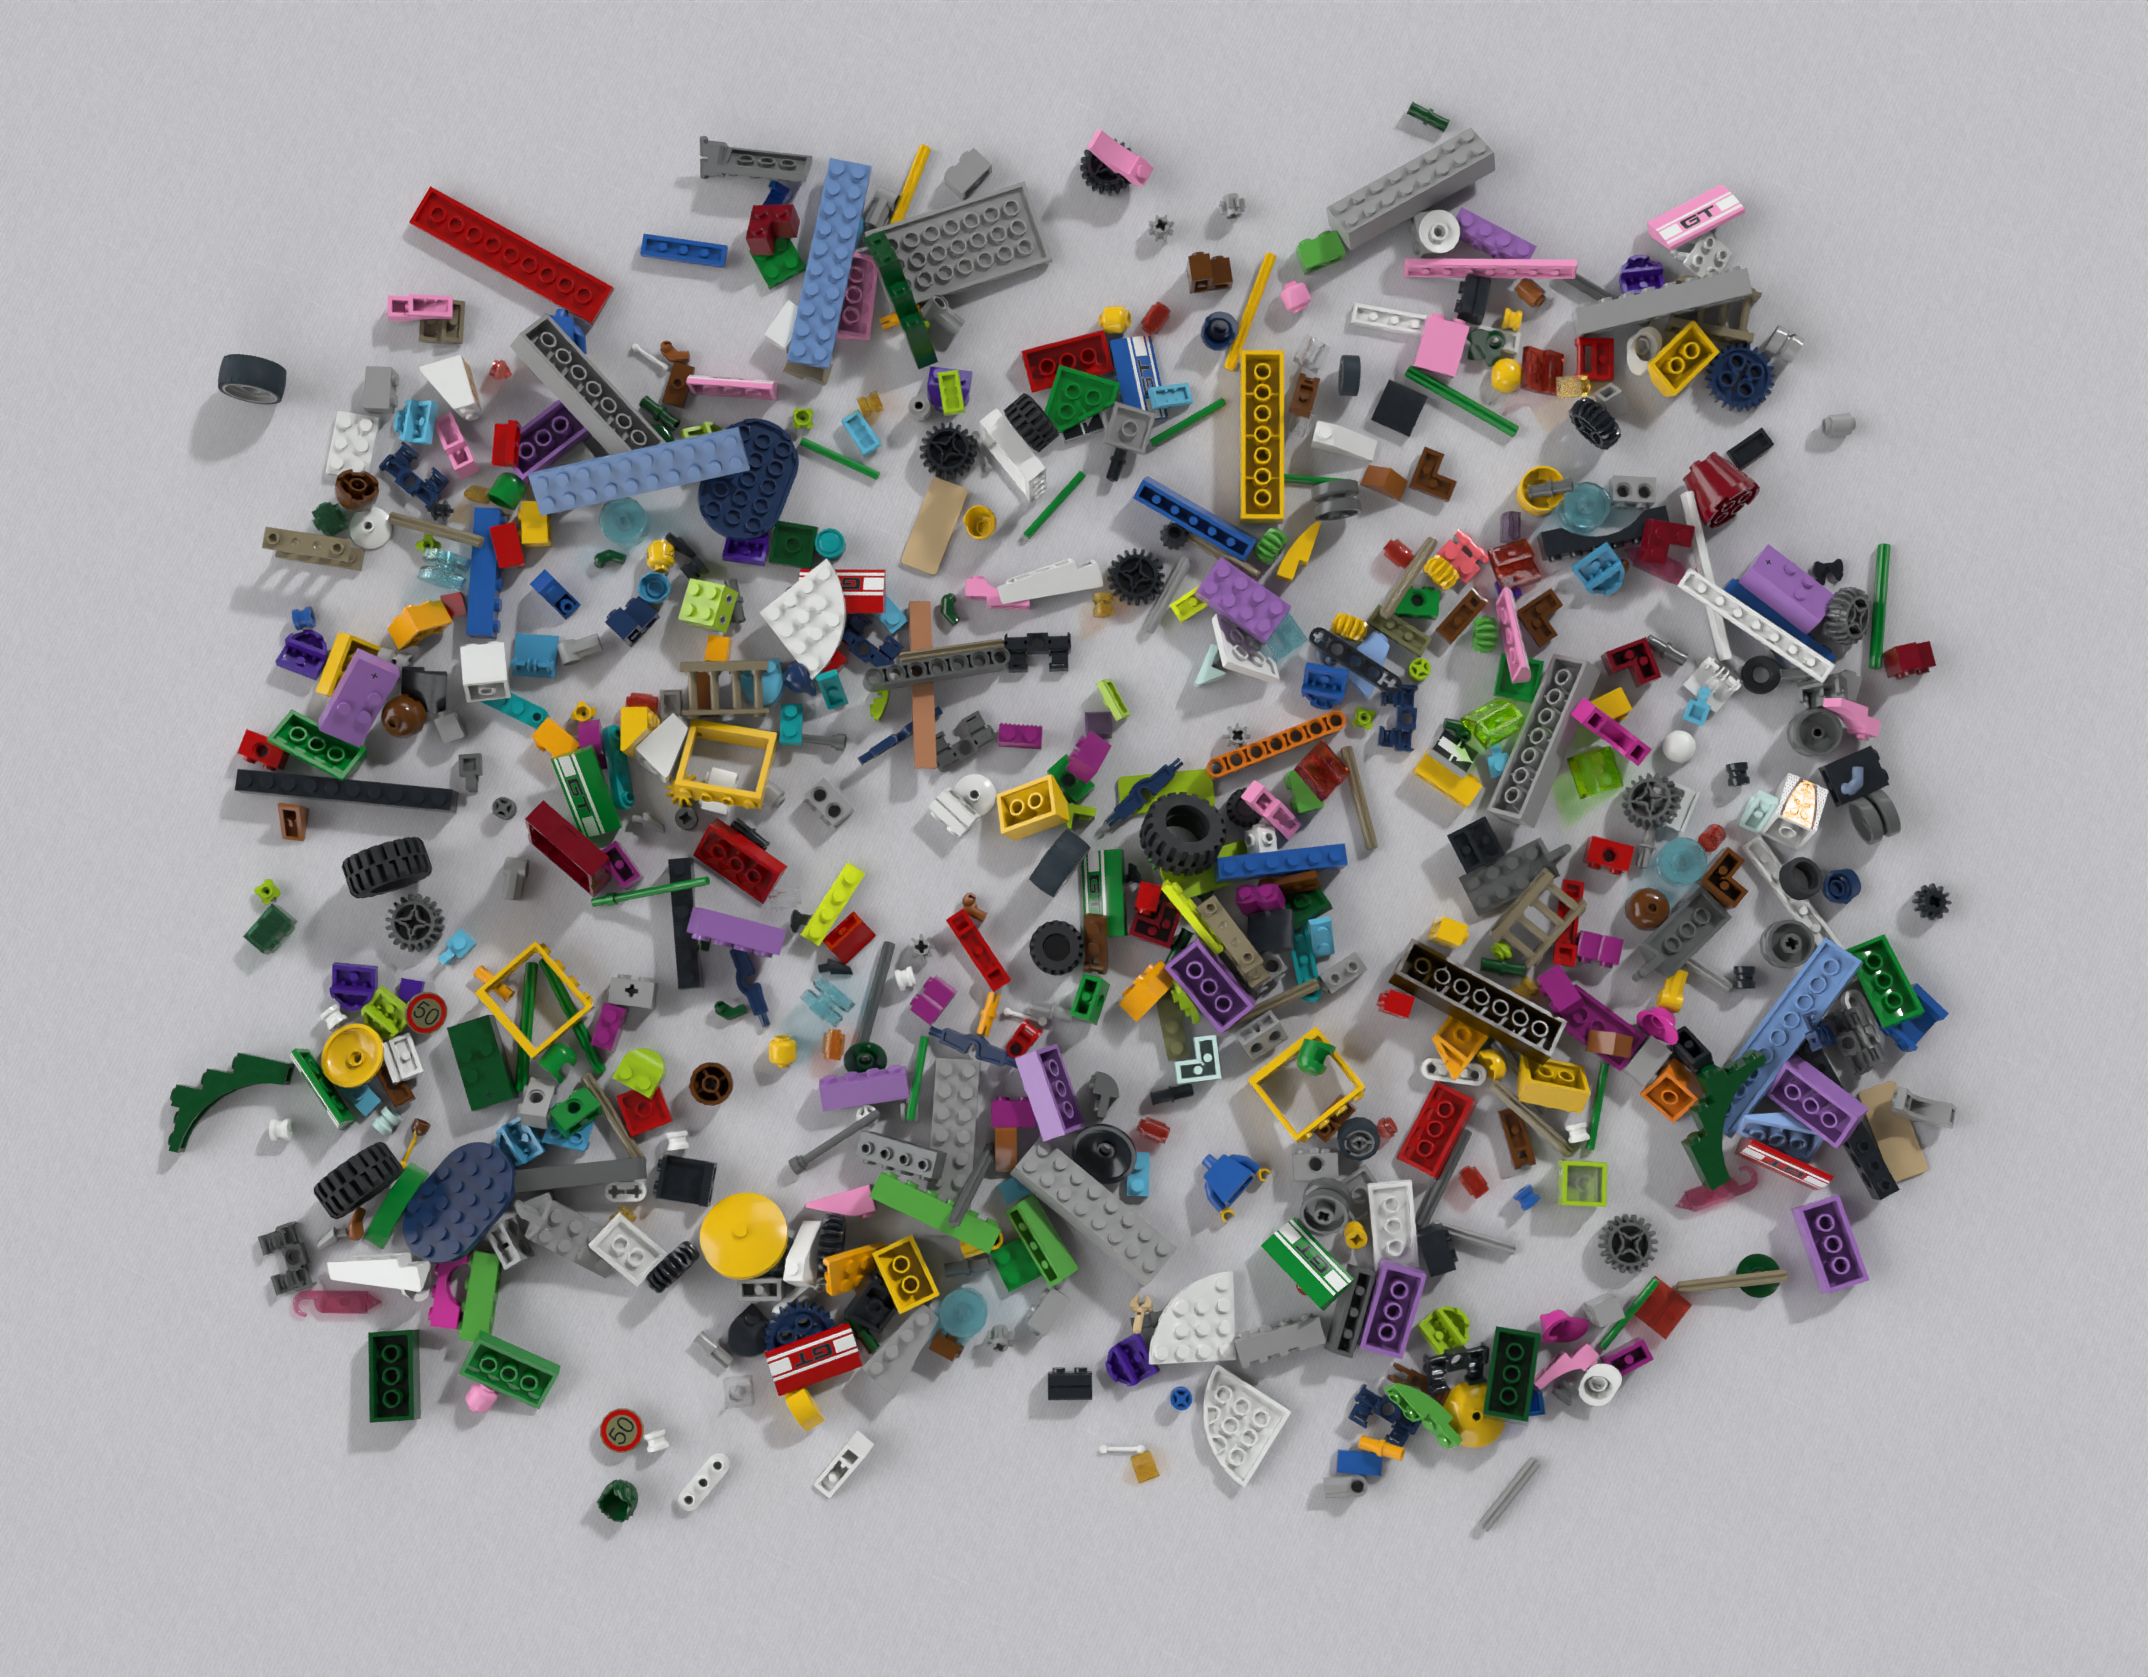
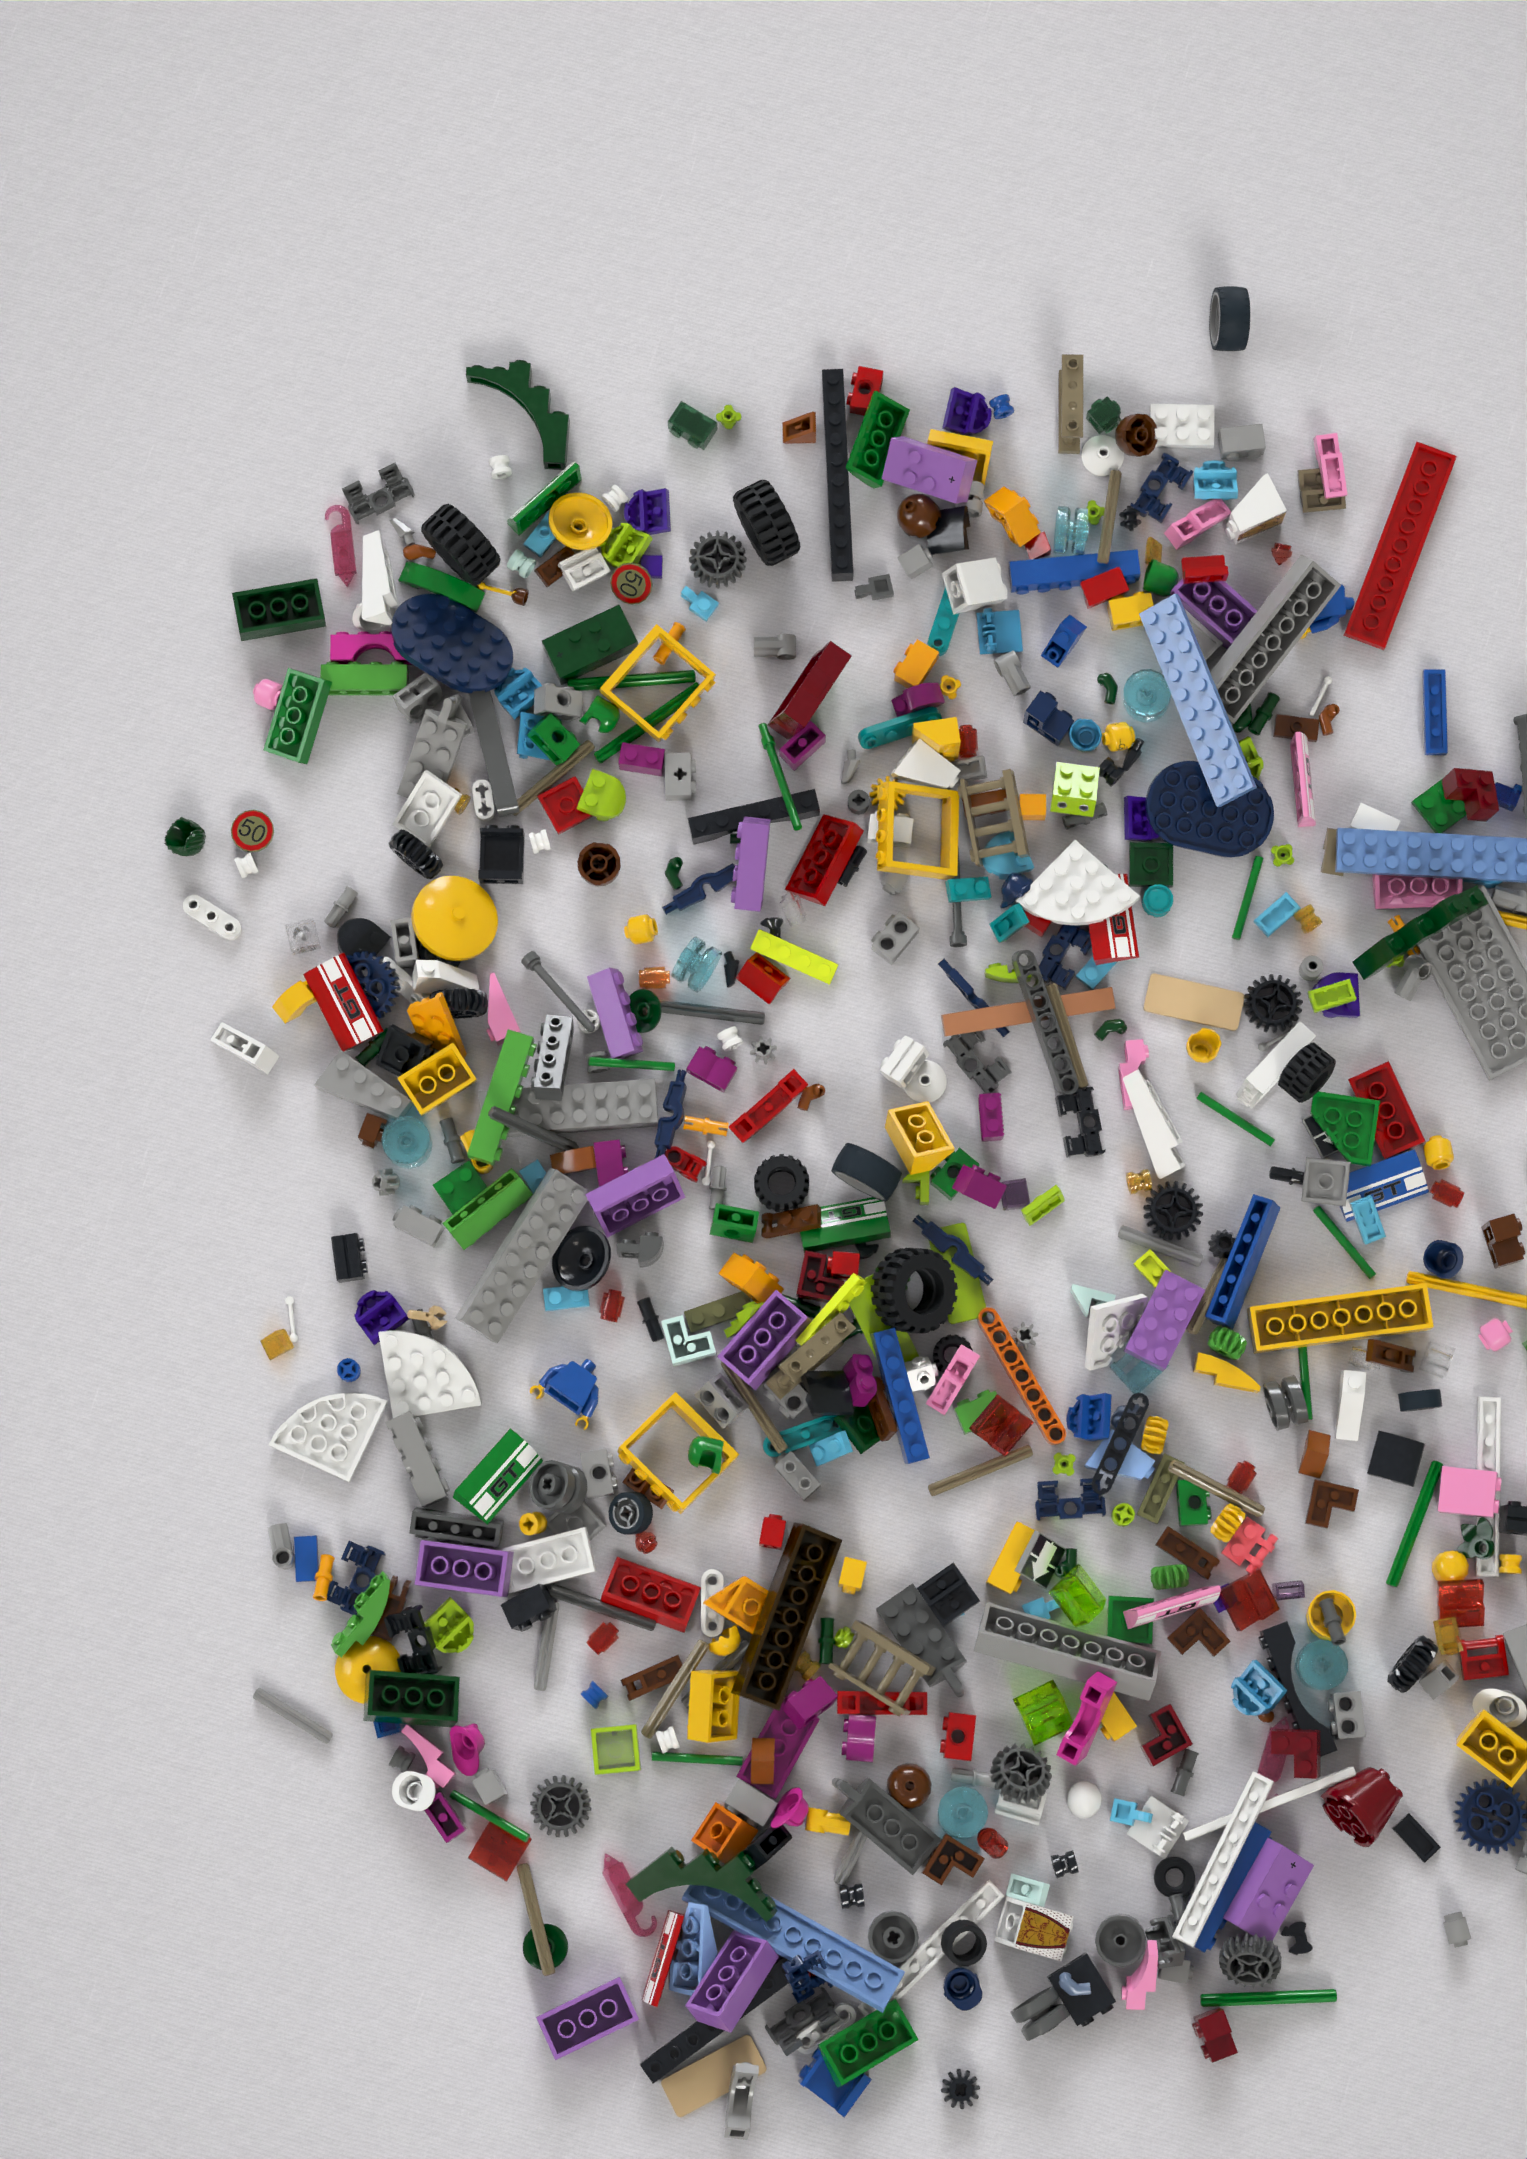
camera: 85 degrees right, 5 degrees down
dark grey wheel [492,797,517,820] -> none
green slope [551,745,623,837] -> none

